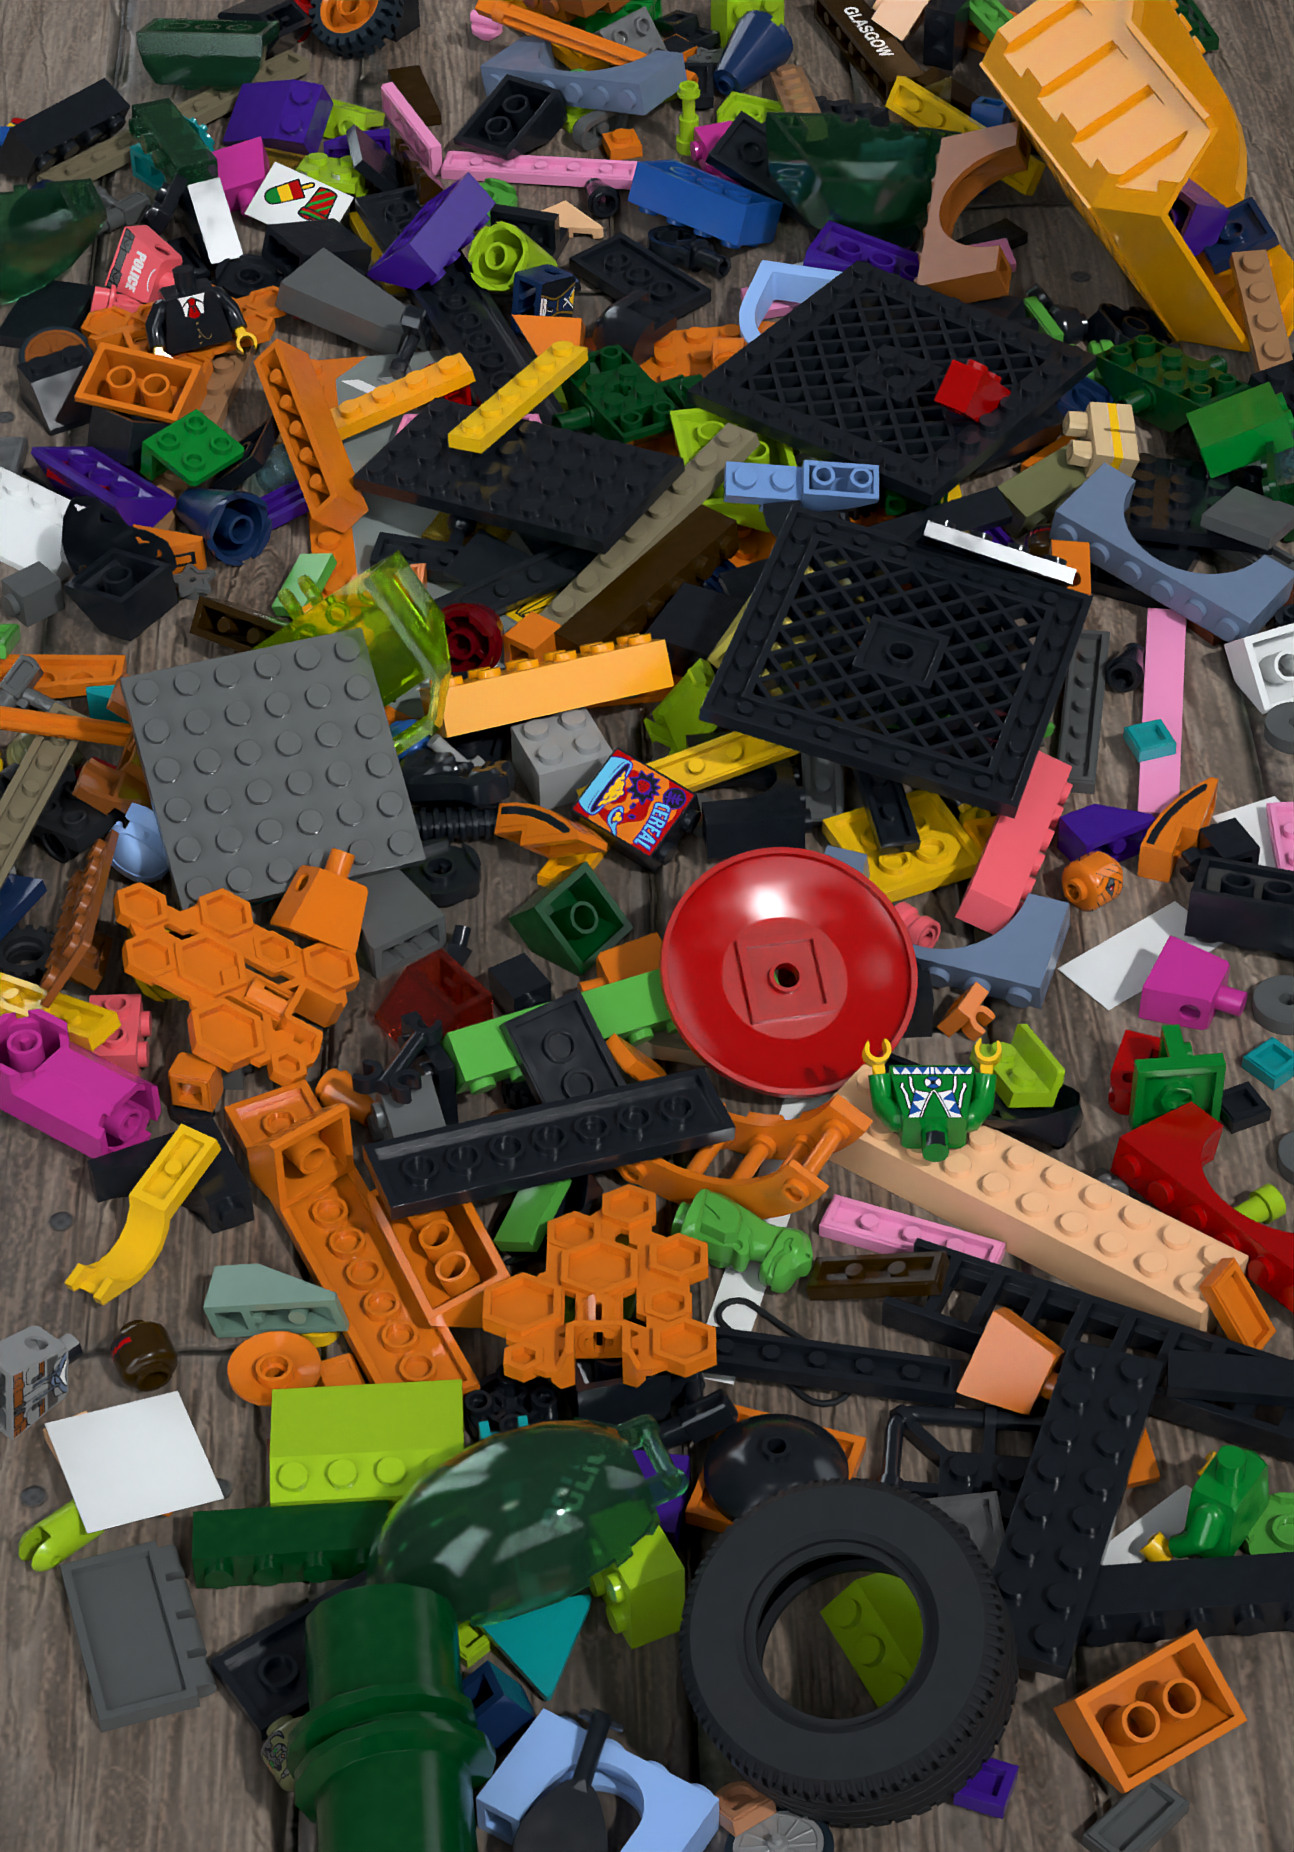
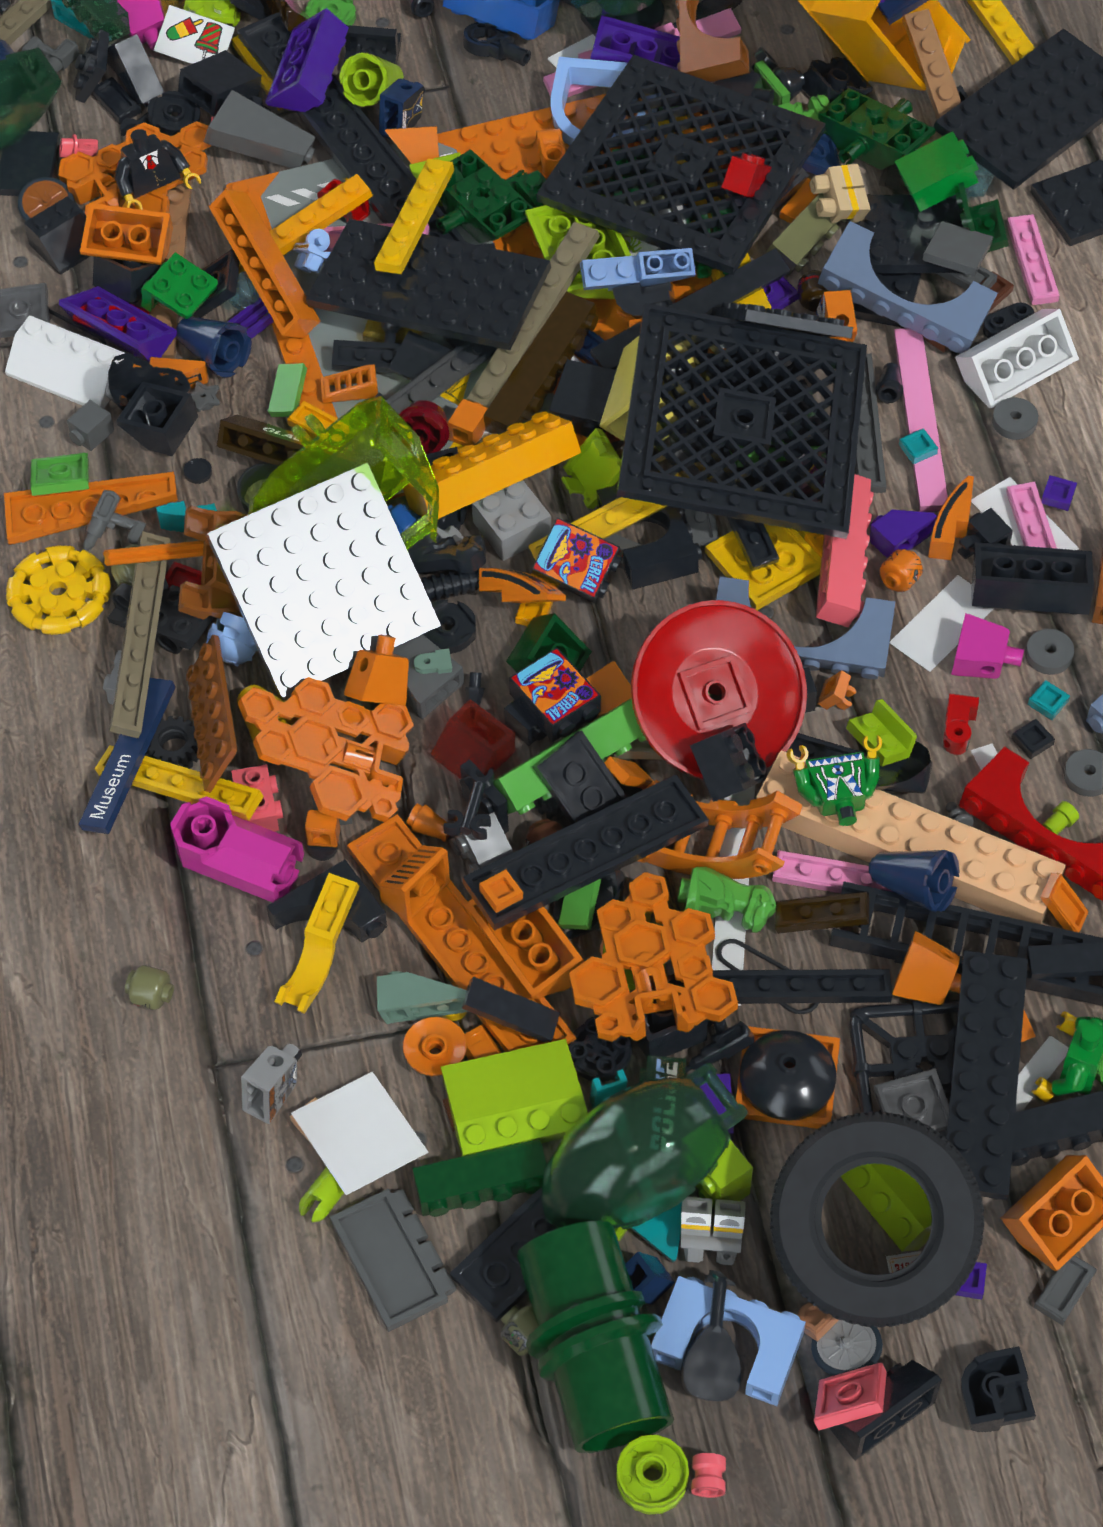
camera: 10 degrees left, 15 degrees up
coral torso [104,225,183,303] -> none
dark brown head [110,1320,178,1392] -> none
black piece [389,304,432,380] -> none
light nougat tile [542,200,603,239] -> none
black plate [569,232,711,319] -> none
black brick [592,289,677,366] -> none
coral wheel [894,901,941,948] -> none
green bracket [1128,1024,1226,1131] -> none
none -> black piece [184,458,212,484]
none -> light blue hips [293,229,331,273]
none -> sand green piece [414,649,452,674]
none -> black tile [462,977,560,1043]
none -> orange plate [479,869,523,913]
none -> brick [509,647,601,742]
none -> light grey hips [681,1197,746,1265]
none -> black slope [690,723,767,802]
none -> dark blue cone [869,850,960,912]

